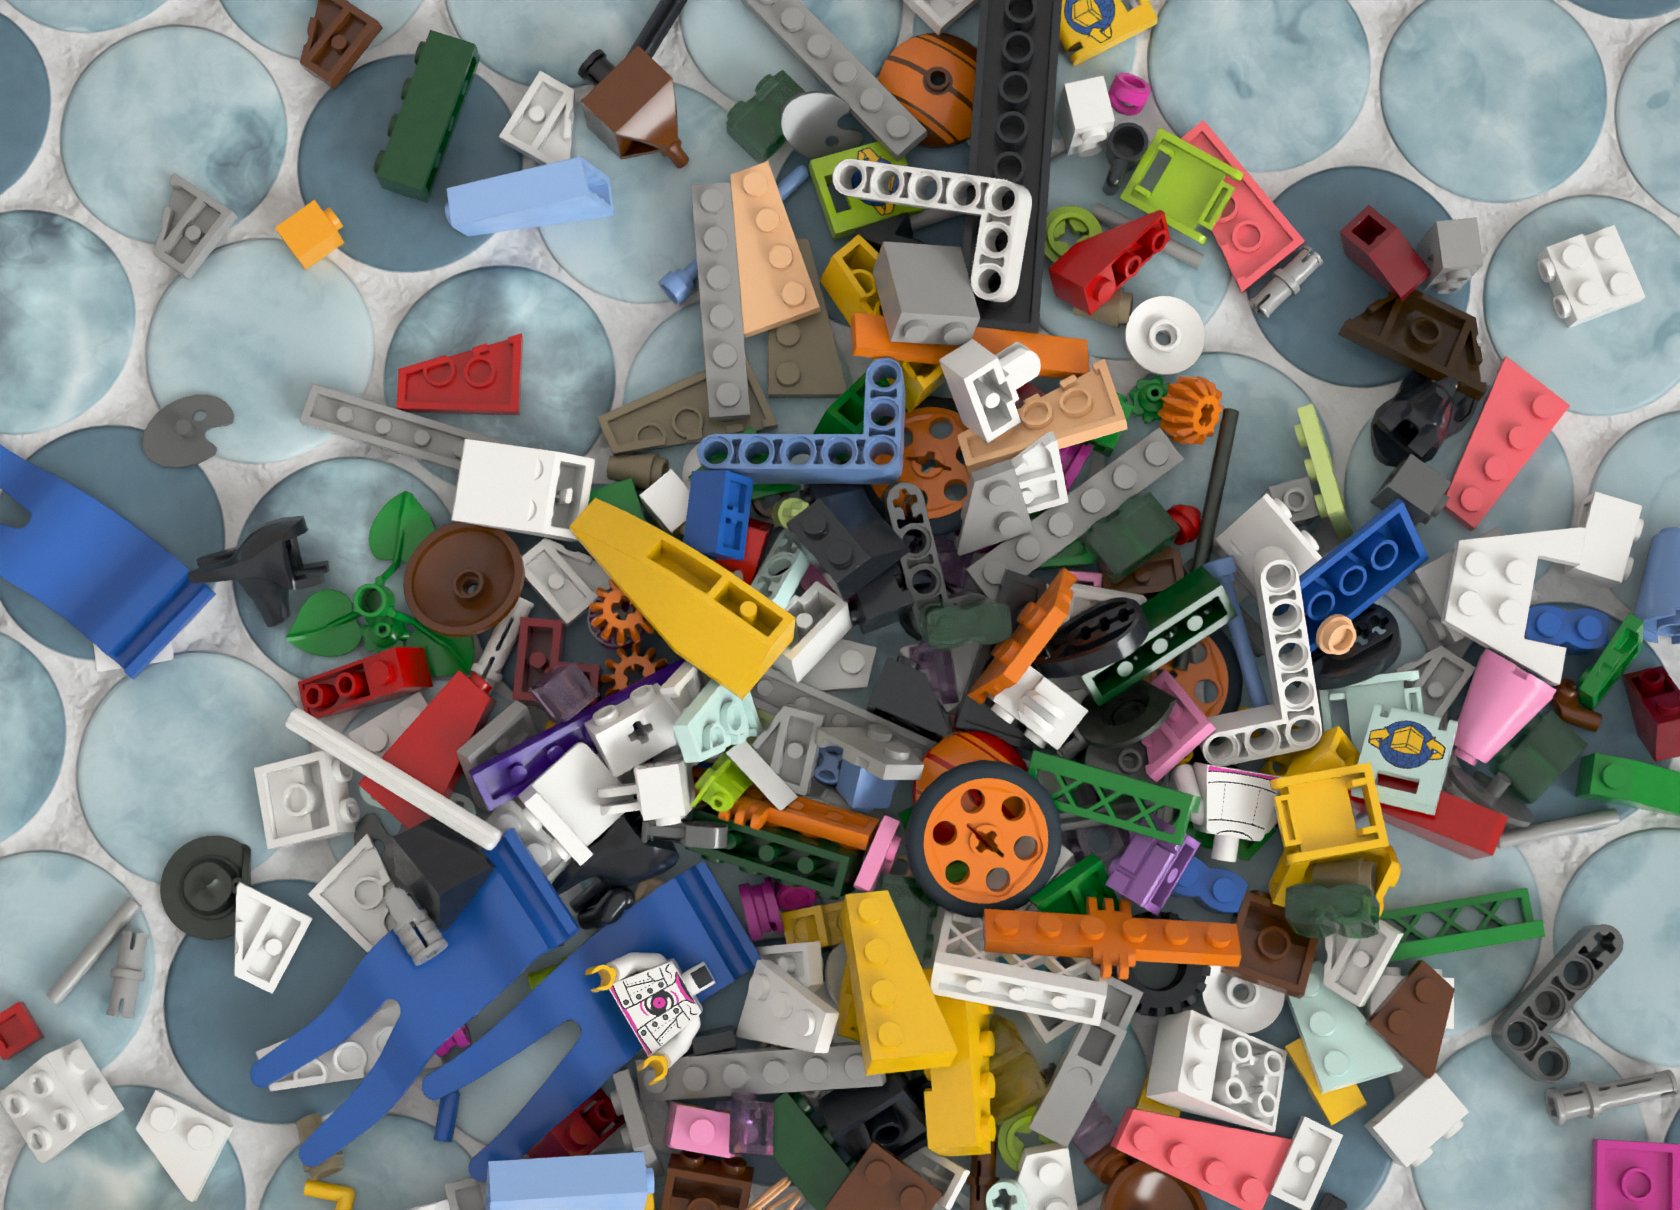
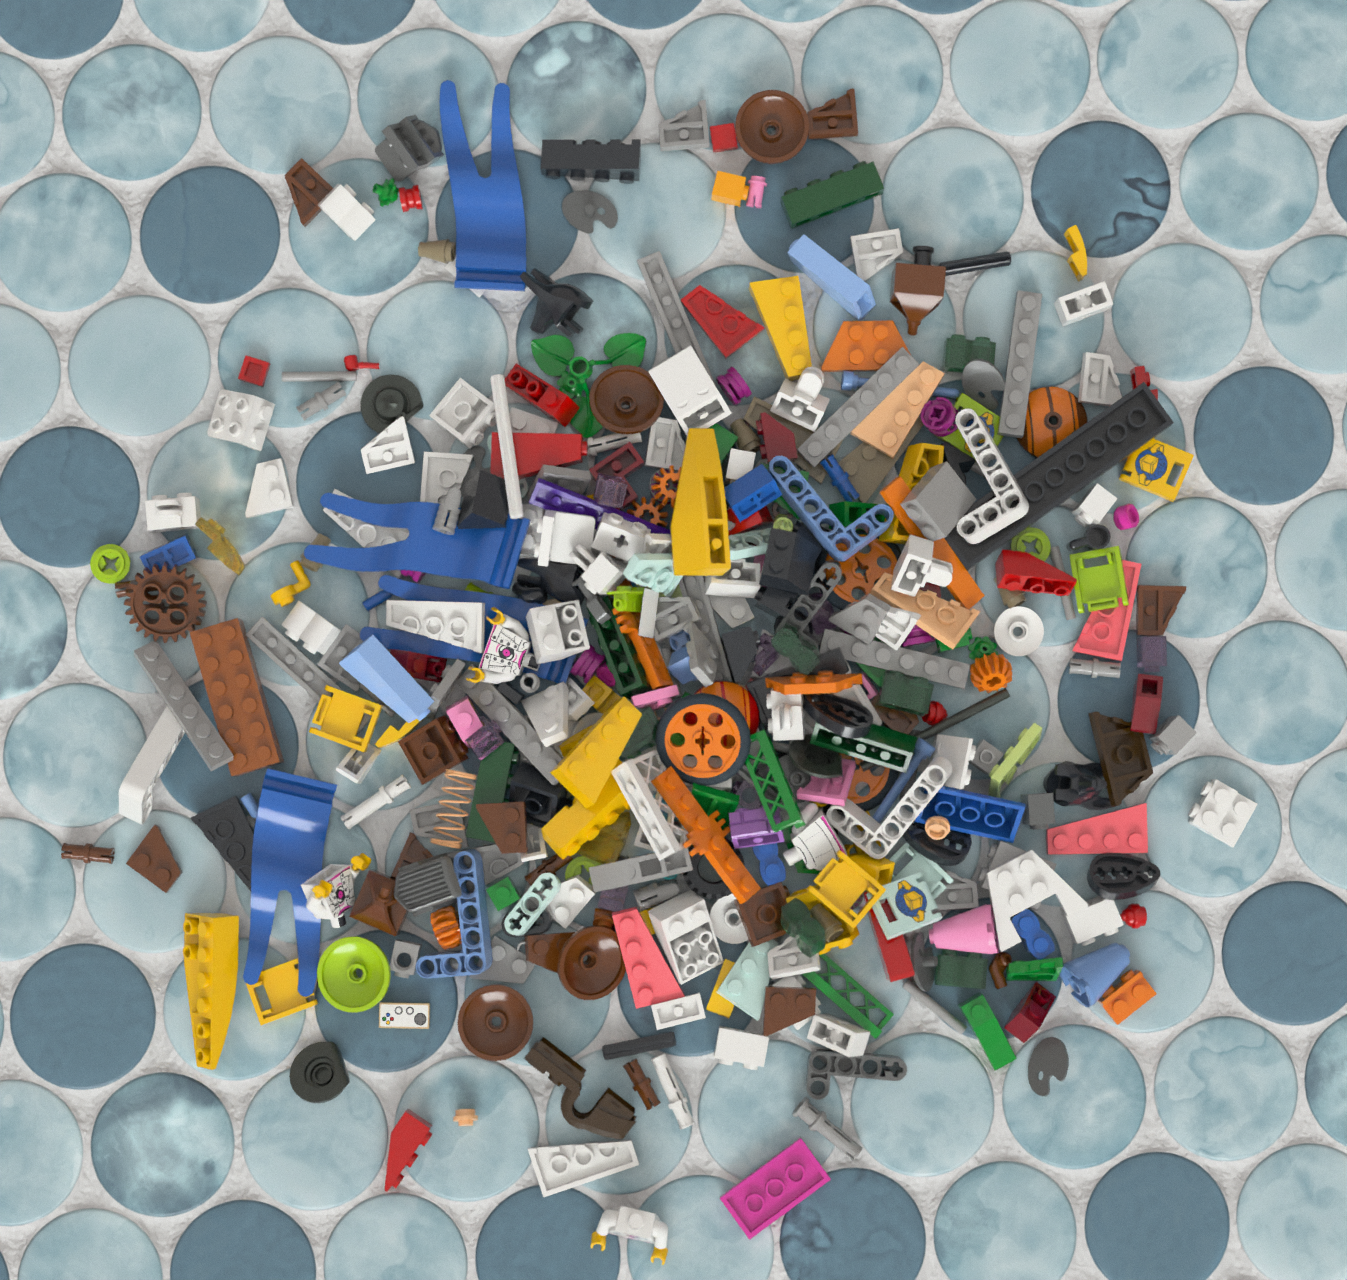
camera: 55 degrees right, 5 degrees up
none -> red hand [344,355,379,371]
none -> white wing [386,600,485,653]
none -> dark tan cone [418,239,456,264]
none -> light grey pin [520,673,540,693]
none -> white slope [526,600,590,664]
none -> black wedge [540,139,641,184]
none -> light grey hinge [633,879,680,911]
none -> red tile [709,123,738,153]
none -> magenta wheel [716,366,752,406]
none -> reddish brown dish [735,90,809,164]
none -> bright pink pin [746,176,767,208]
none -> yellow wedge [748,276,812,381]
none -> dark red slope [756,412,798,464]
none -> white brick [770,367,830,432]
none -> white brick [807,1013,870,1057]
none -> blue pin [820,454,860,502]
none -> orange wing [821,320,911,372]
none -> magenta wheel [921,397,959,437]
none -> black piece [1087,853,1160,900]
none -> red plate [1120,903,1147,929]
none -> reddish brown wing [1136,585,1186,636]
none -> clear purple brick [1136,636,1167,672]

